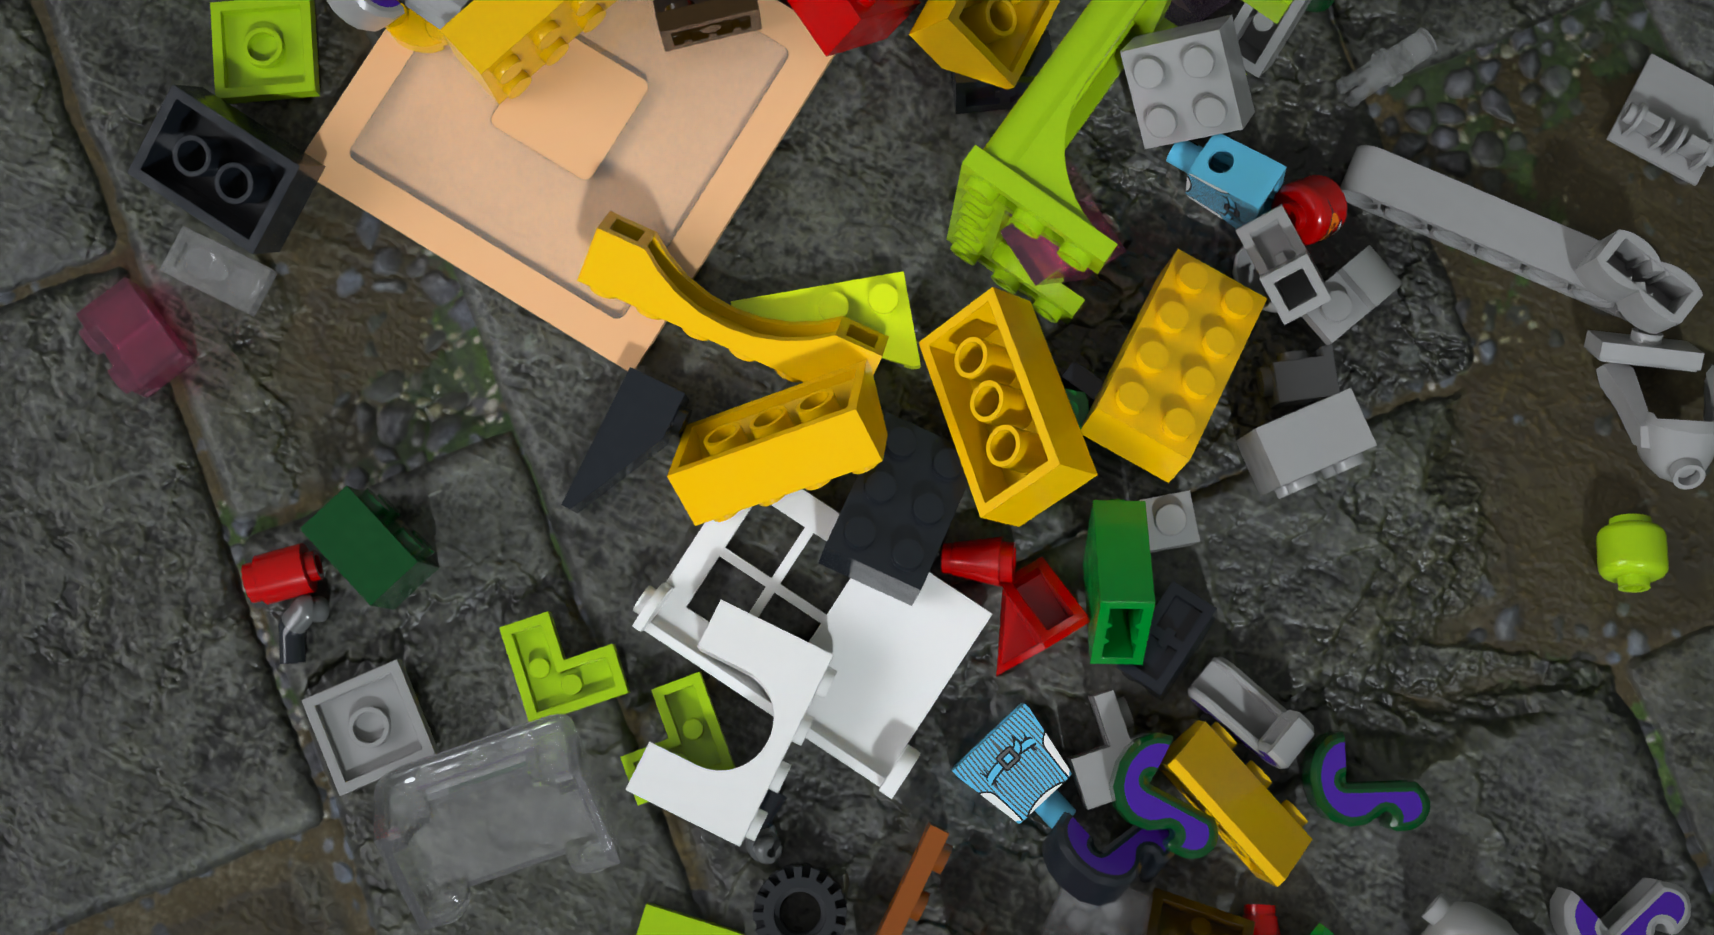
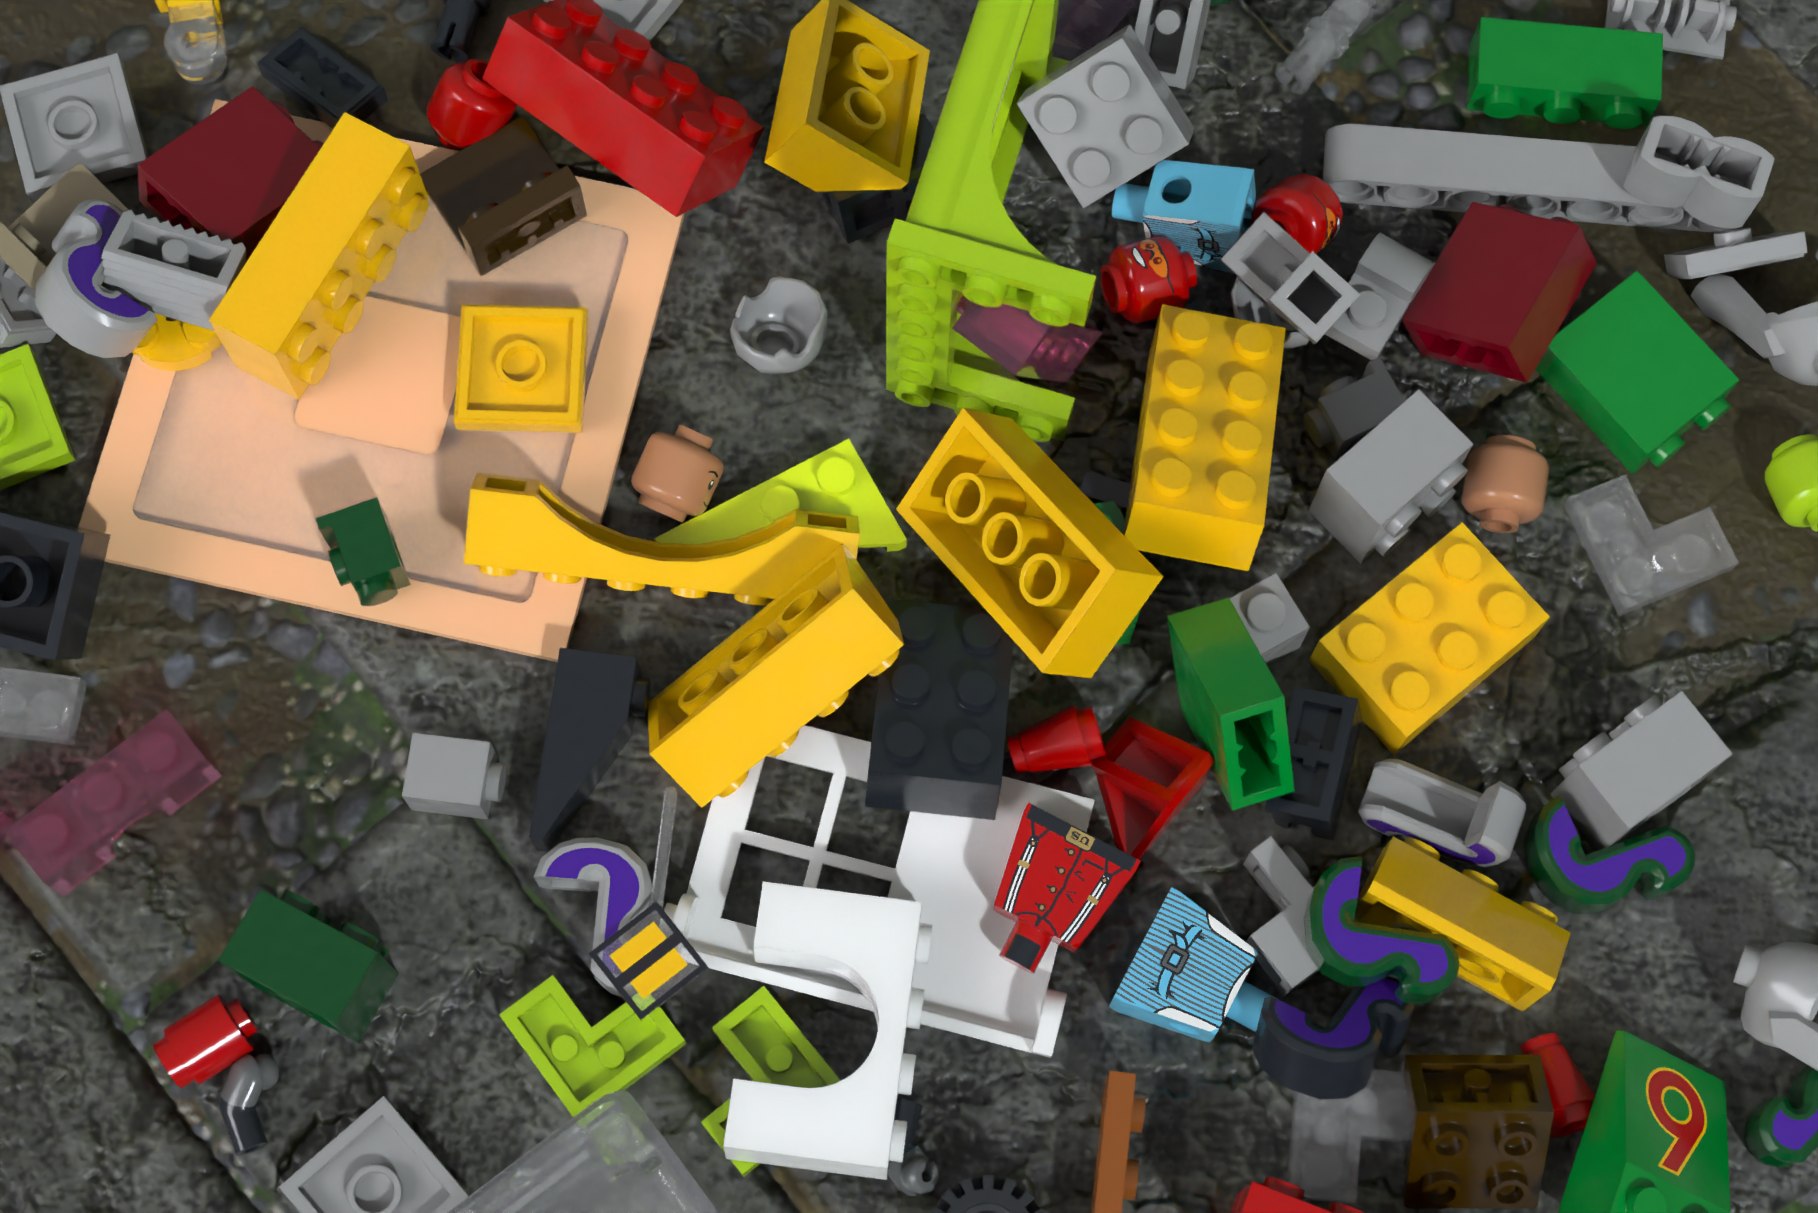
camera: 20 degrees left, 10 degrees down
none -> clear pink arch [5,709,222,897]
none -> dark green brick [315,497,411,606]
none -> light grey brick [402,733,506,819]
none -> yellow plate [454,304,589,433]
none -> animal [534,837,657,997]
none -> piece [589,786,709,1021]
none -> nougat head [631,425,724,523]
none -> light grey hair [730,276,827,374]
none -> red torso [993,802,1141,974]
none -> red head [1100,235,1197,323]
none -> yellow brick [1309,522,1550,755]
none -> dark red brick [1402,202,1597,383]
none -> nougat head [1461,435,1549,533]
none -> green brick [1466,17,1663,129]
none -> green brick [1536,271,1739,475]
none -> light grey brick [1550,691,1732,852]
none -> clear plate [1564,475,1739,616]

